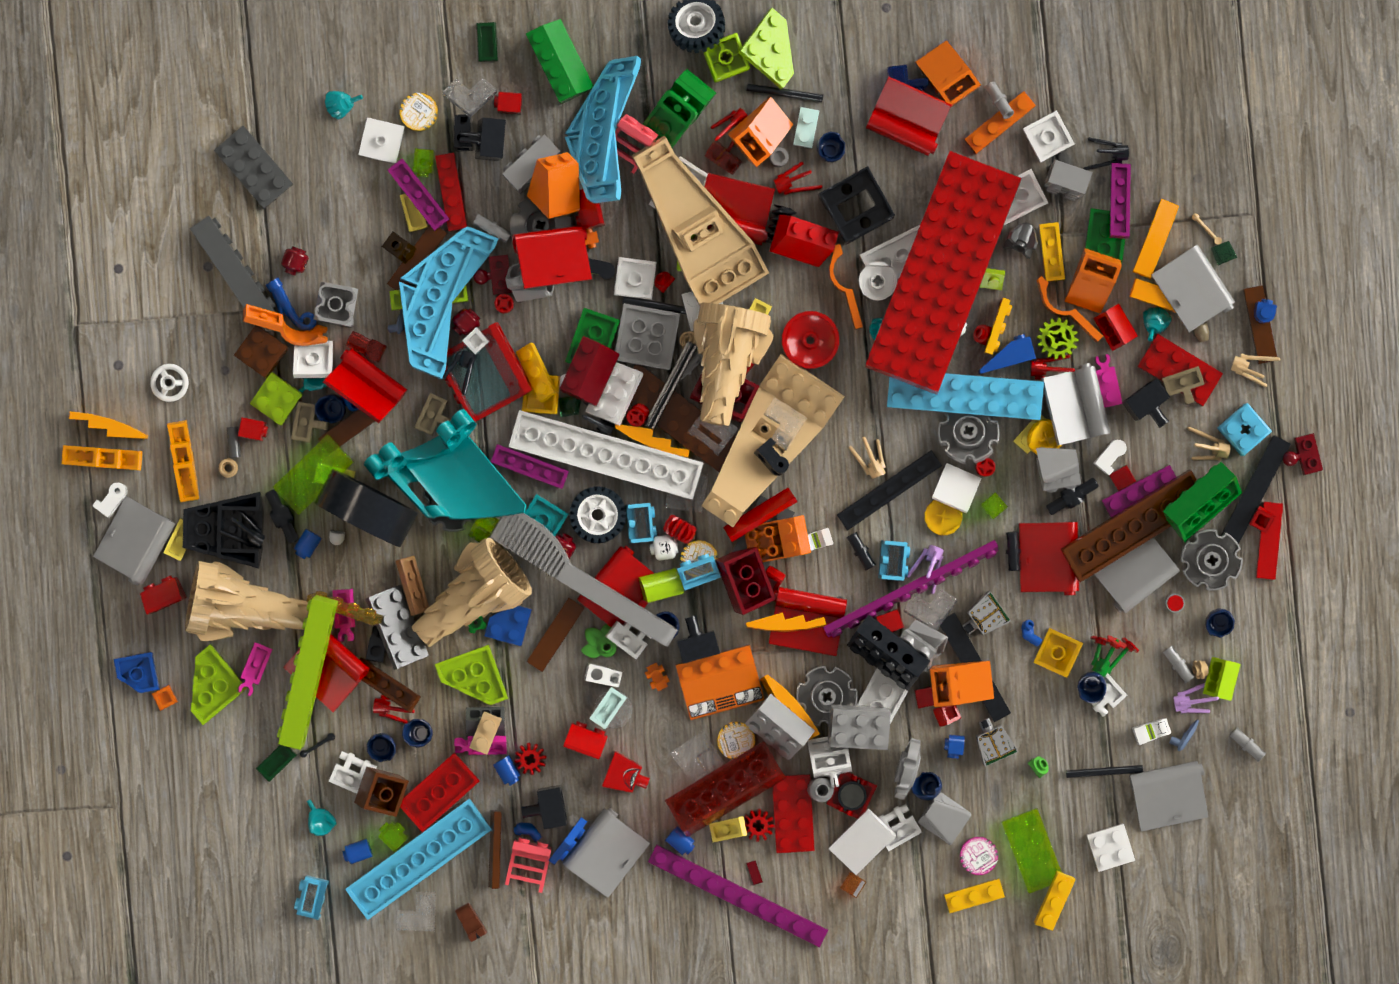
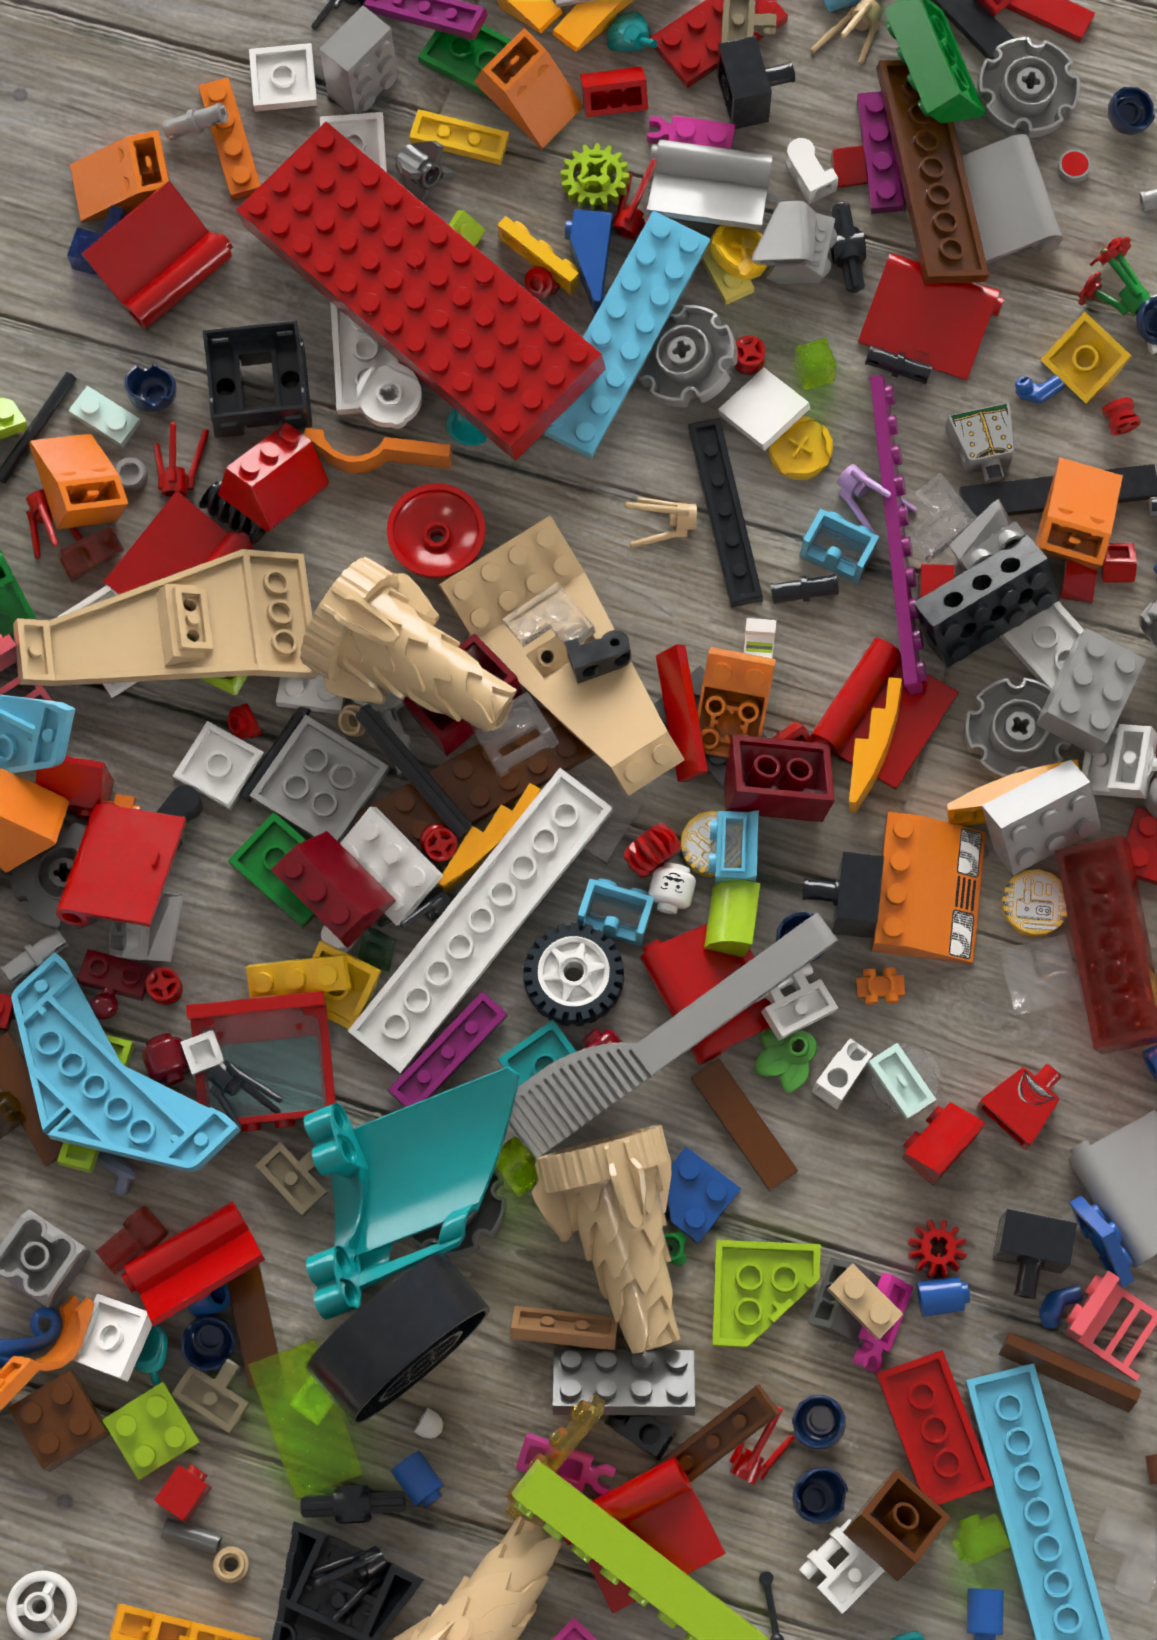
camera: 65 degrees left, 15 degrees down
orange piece [1036,276,1103,342] -> none
none -> red wheel [1102,397,1141,436]

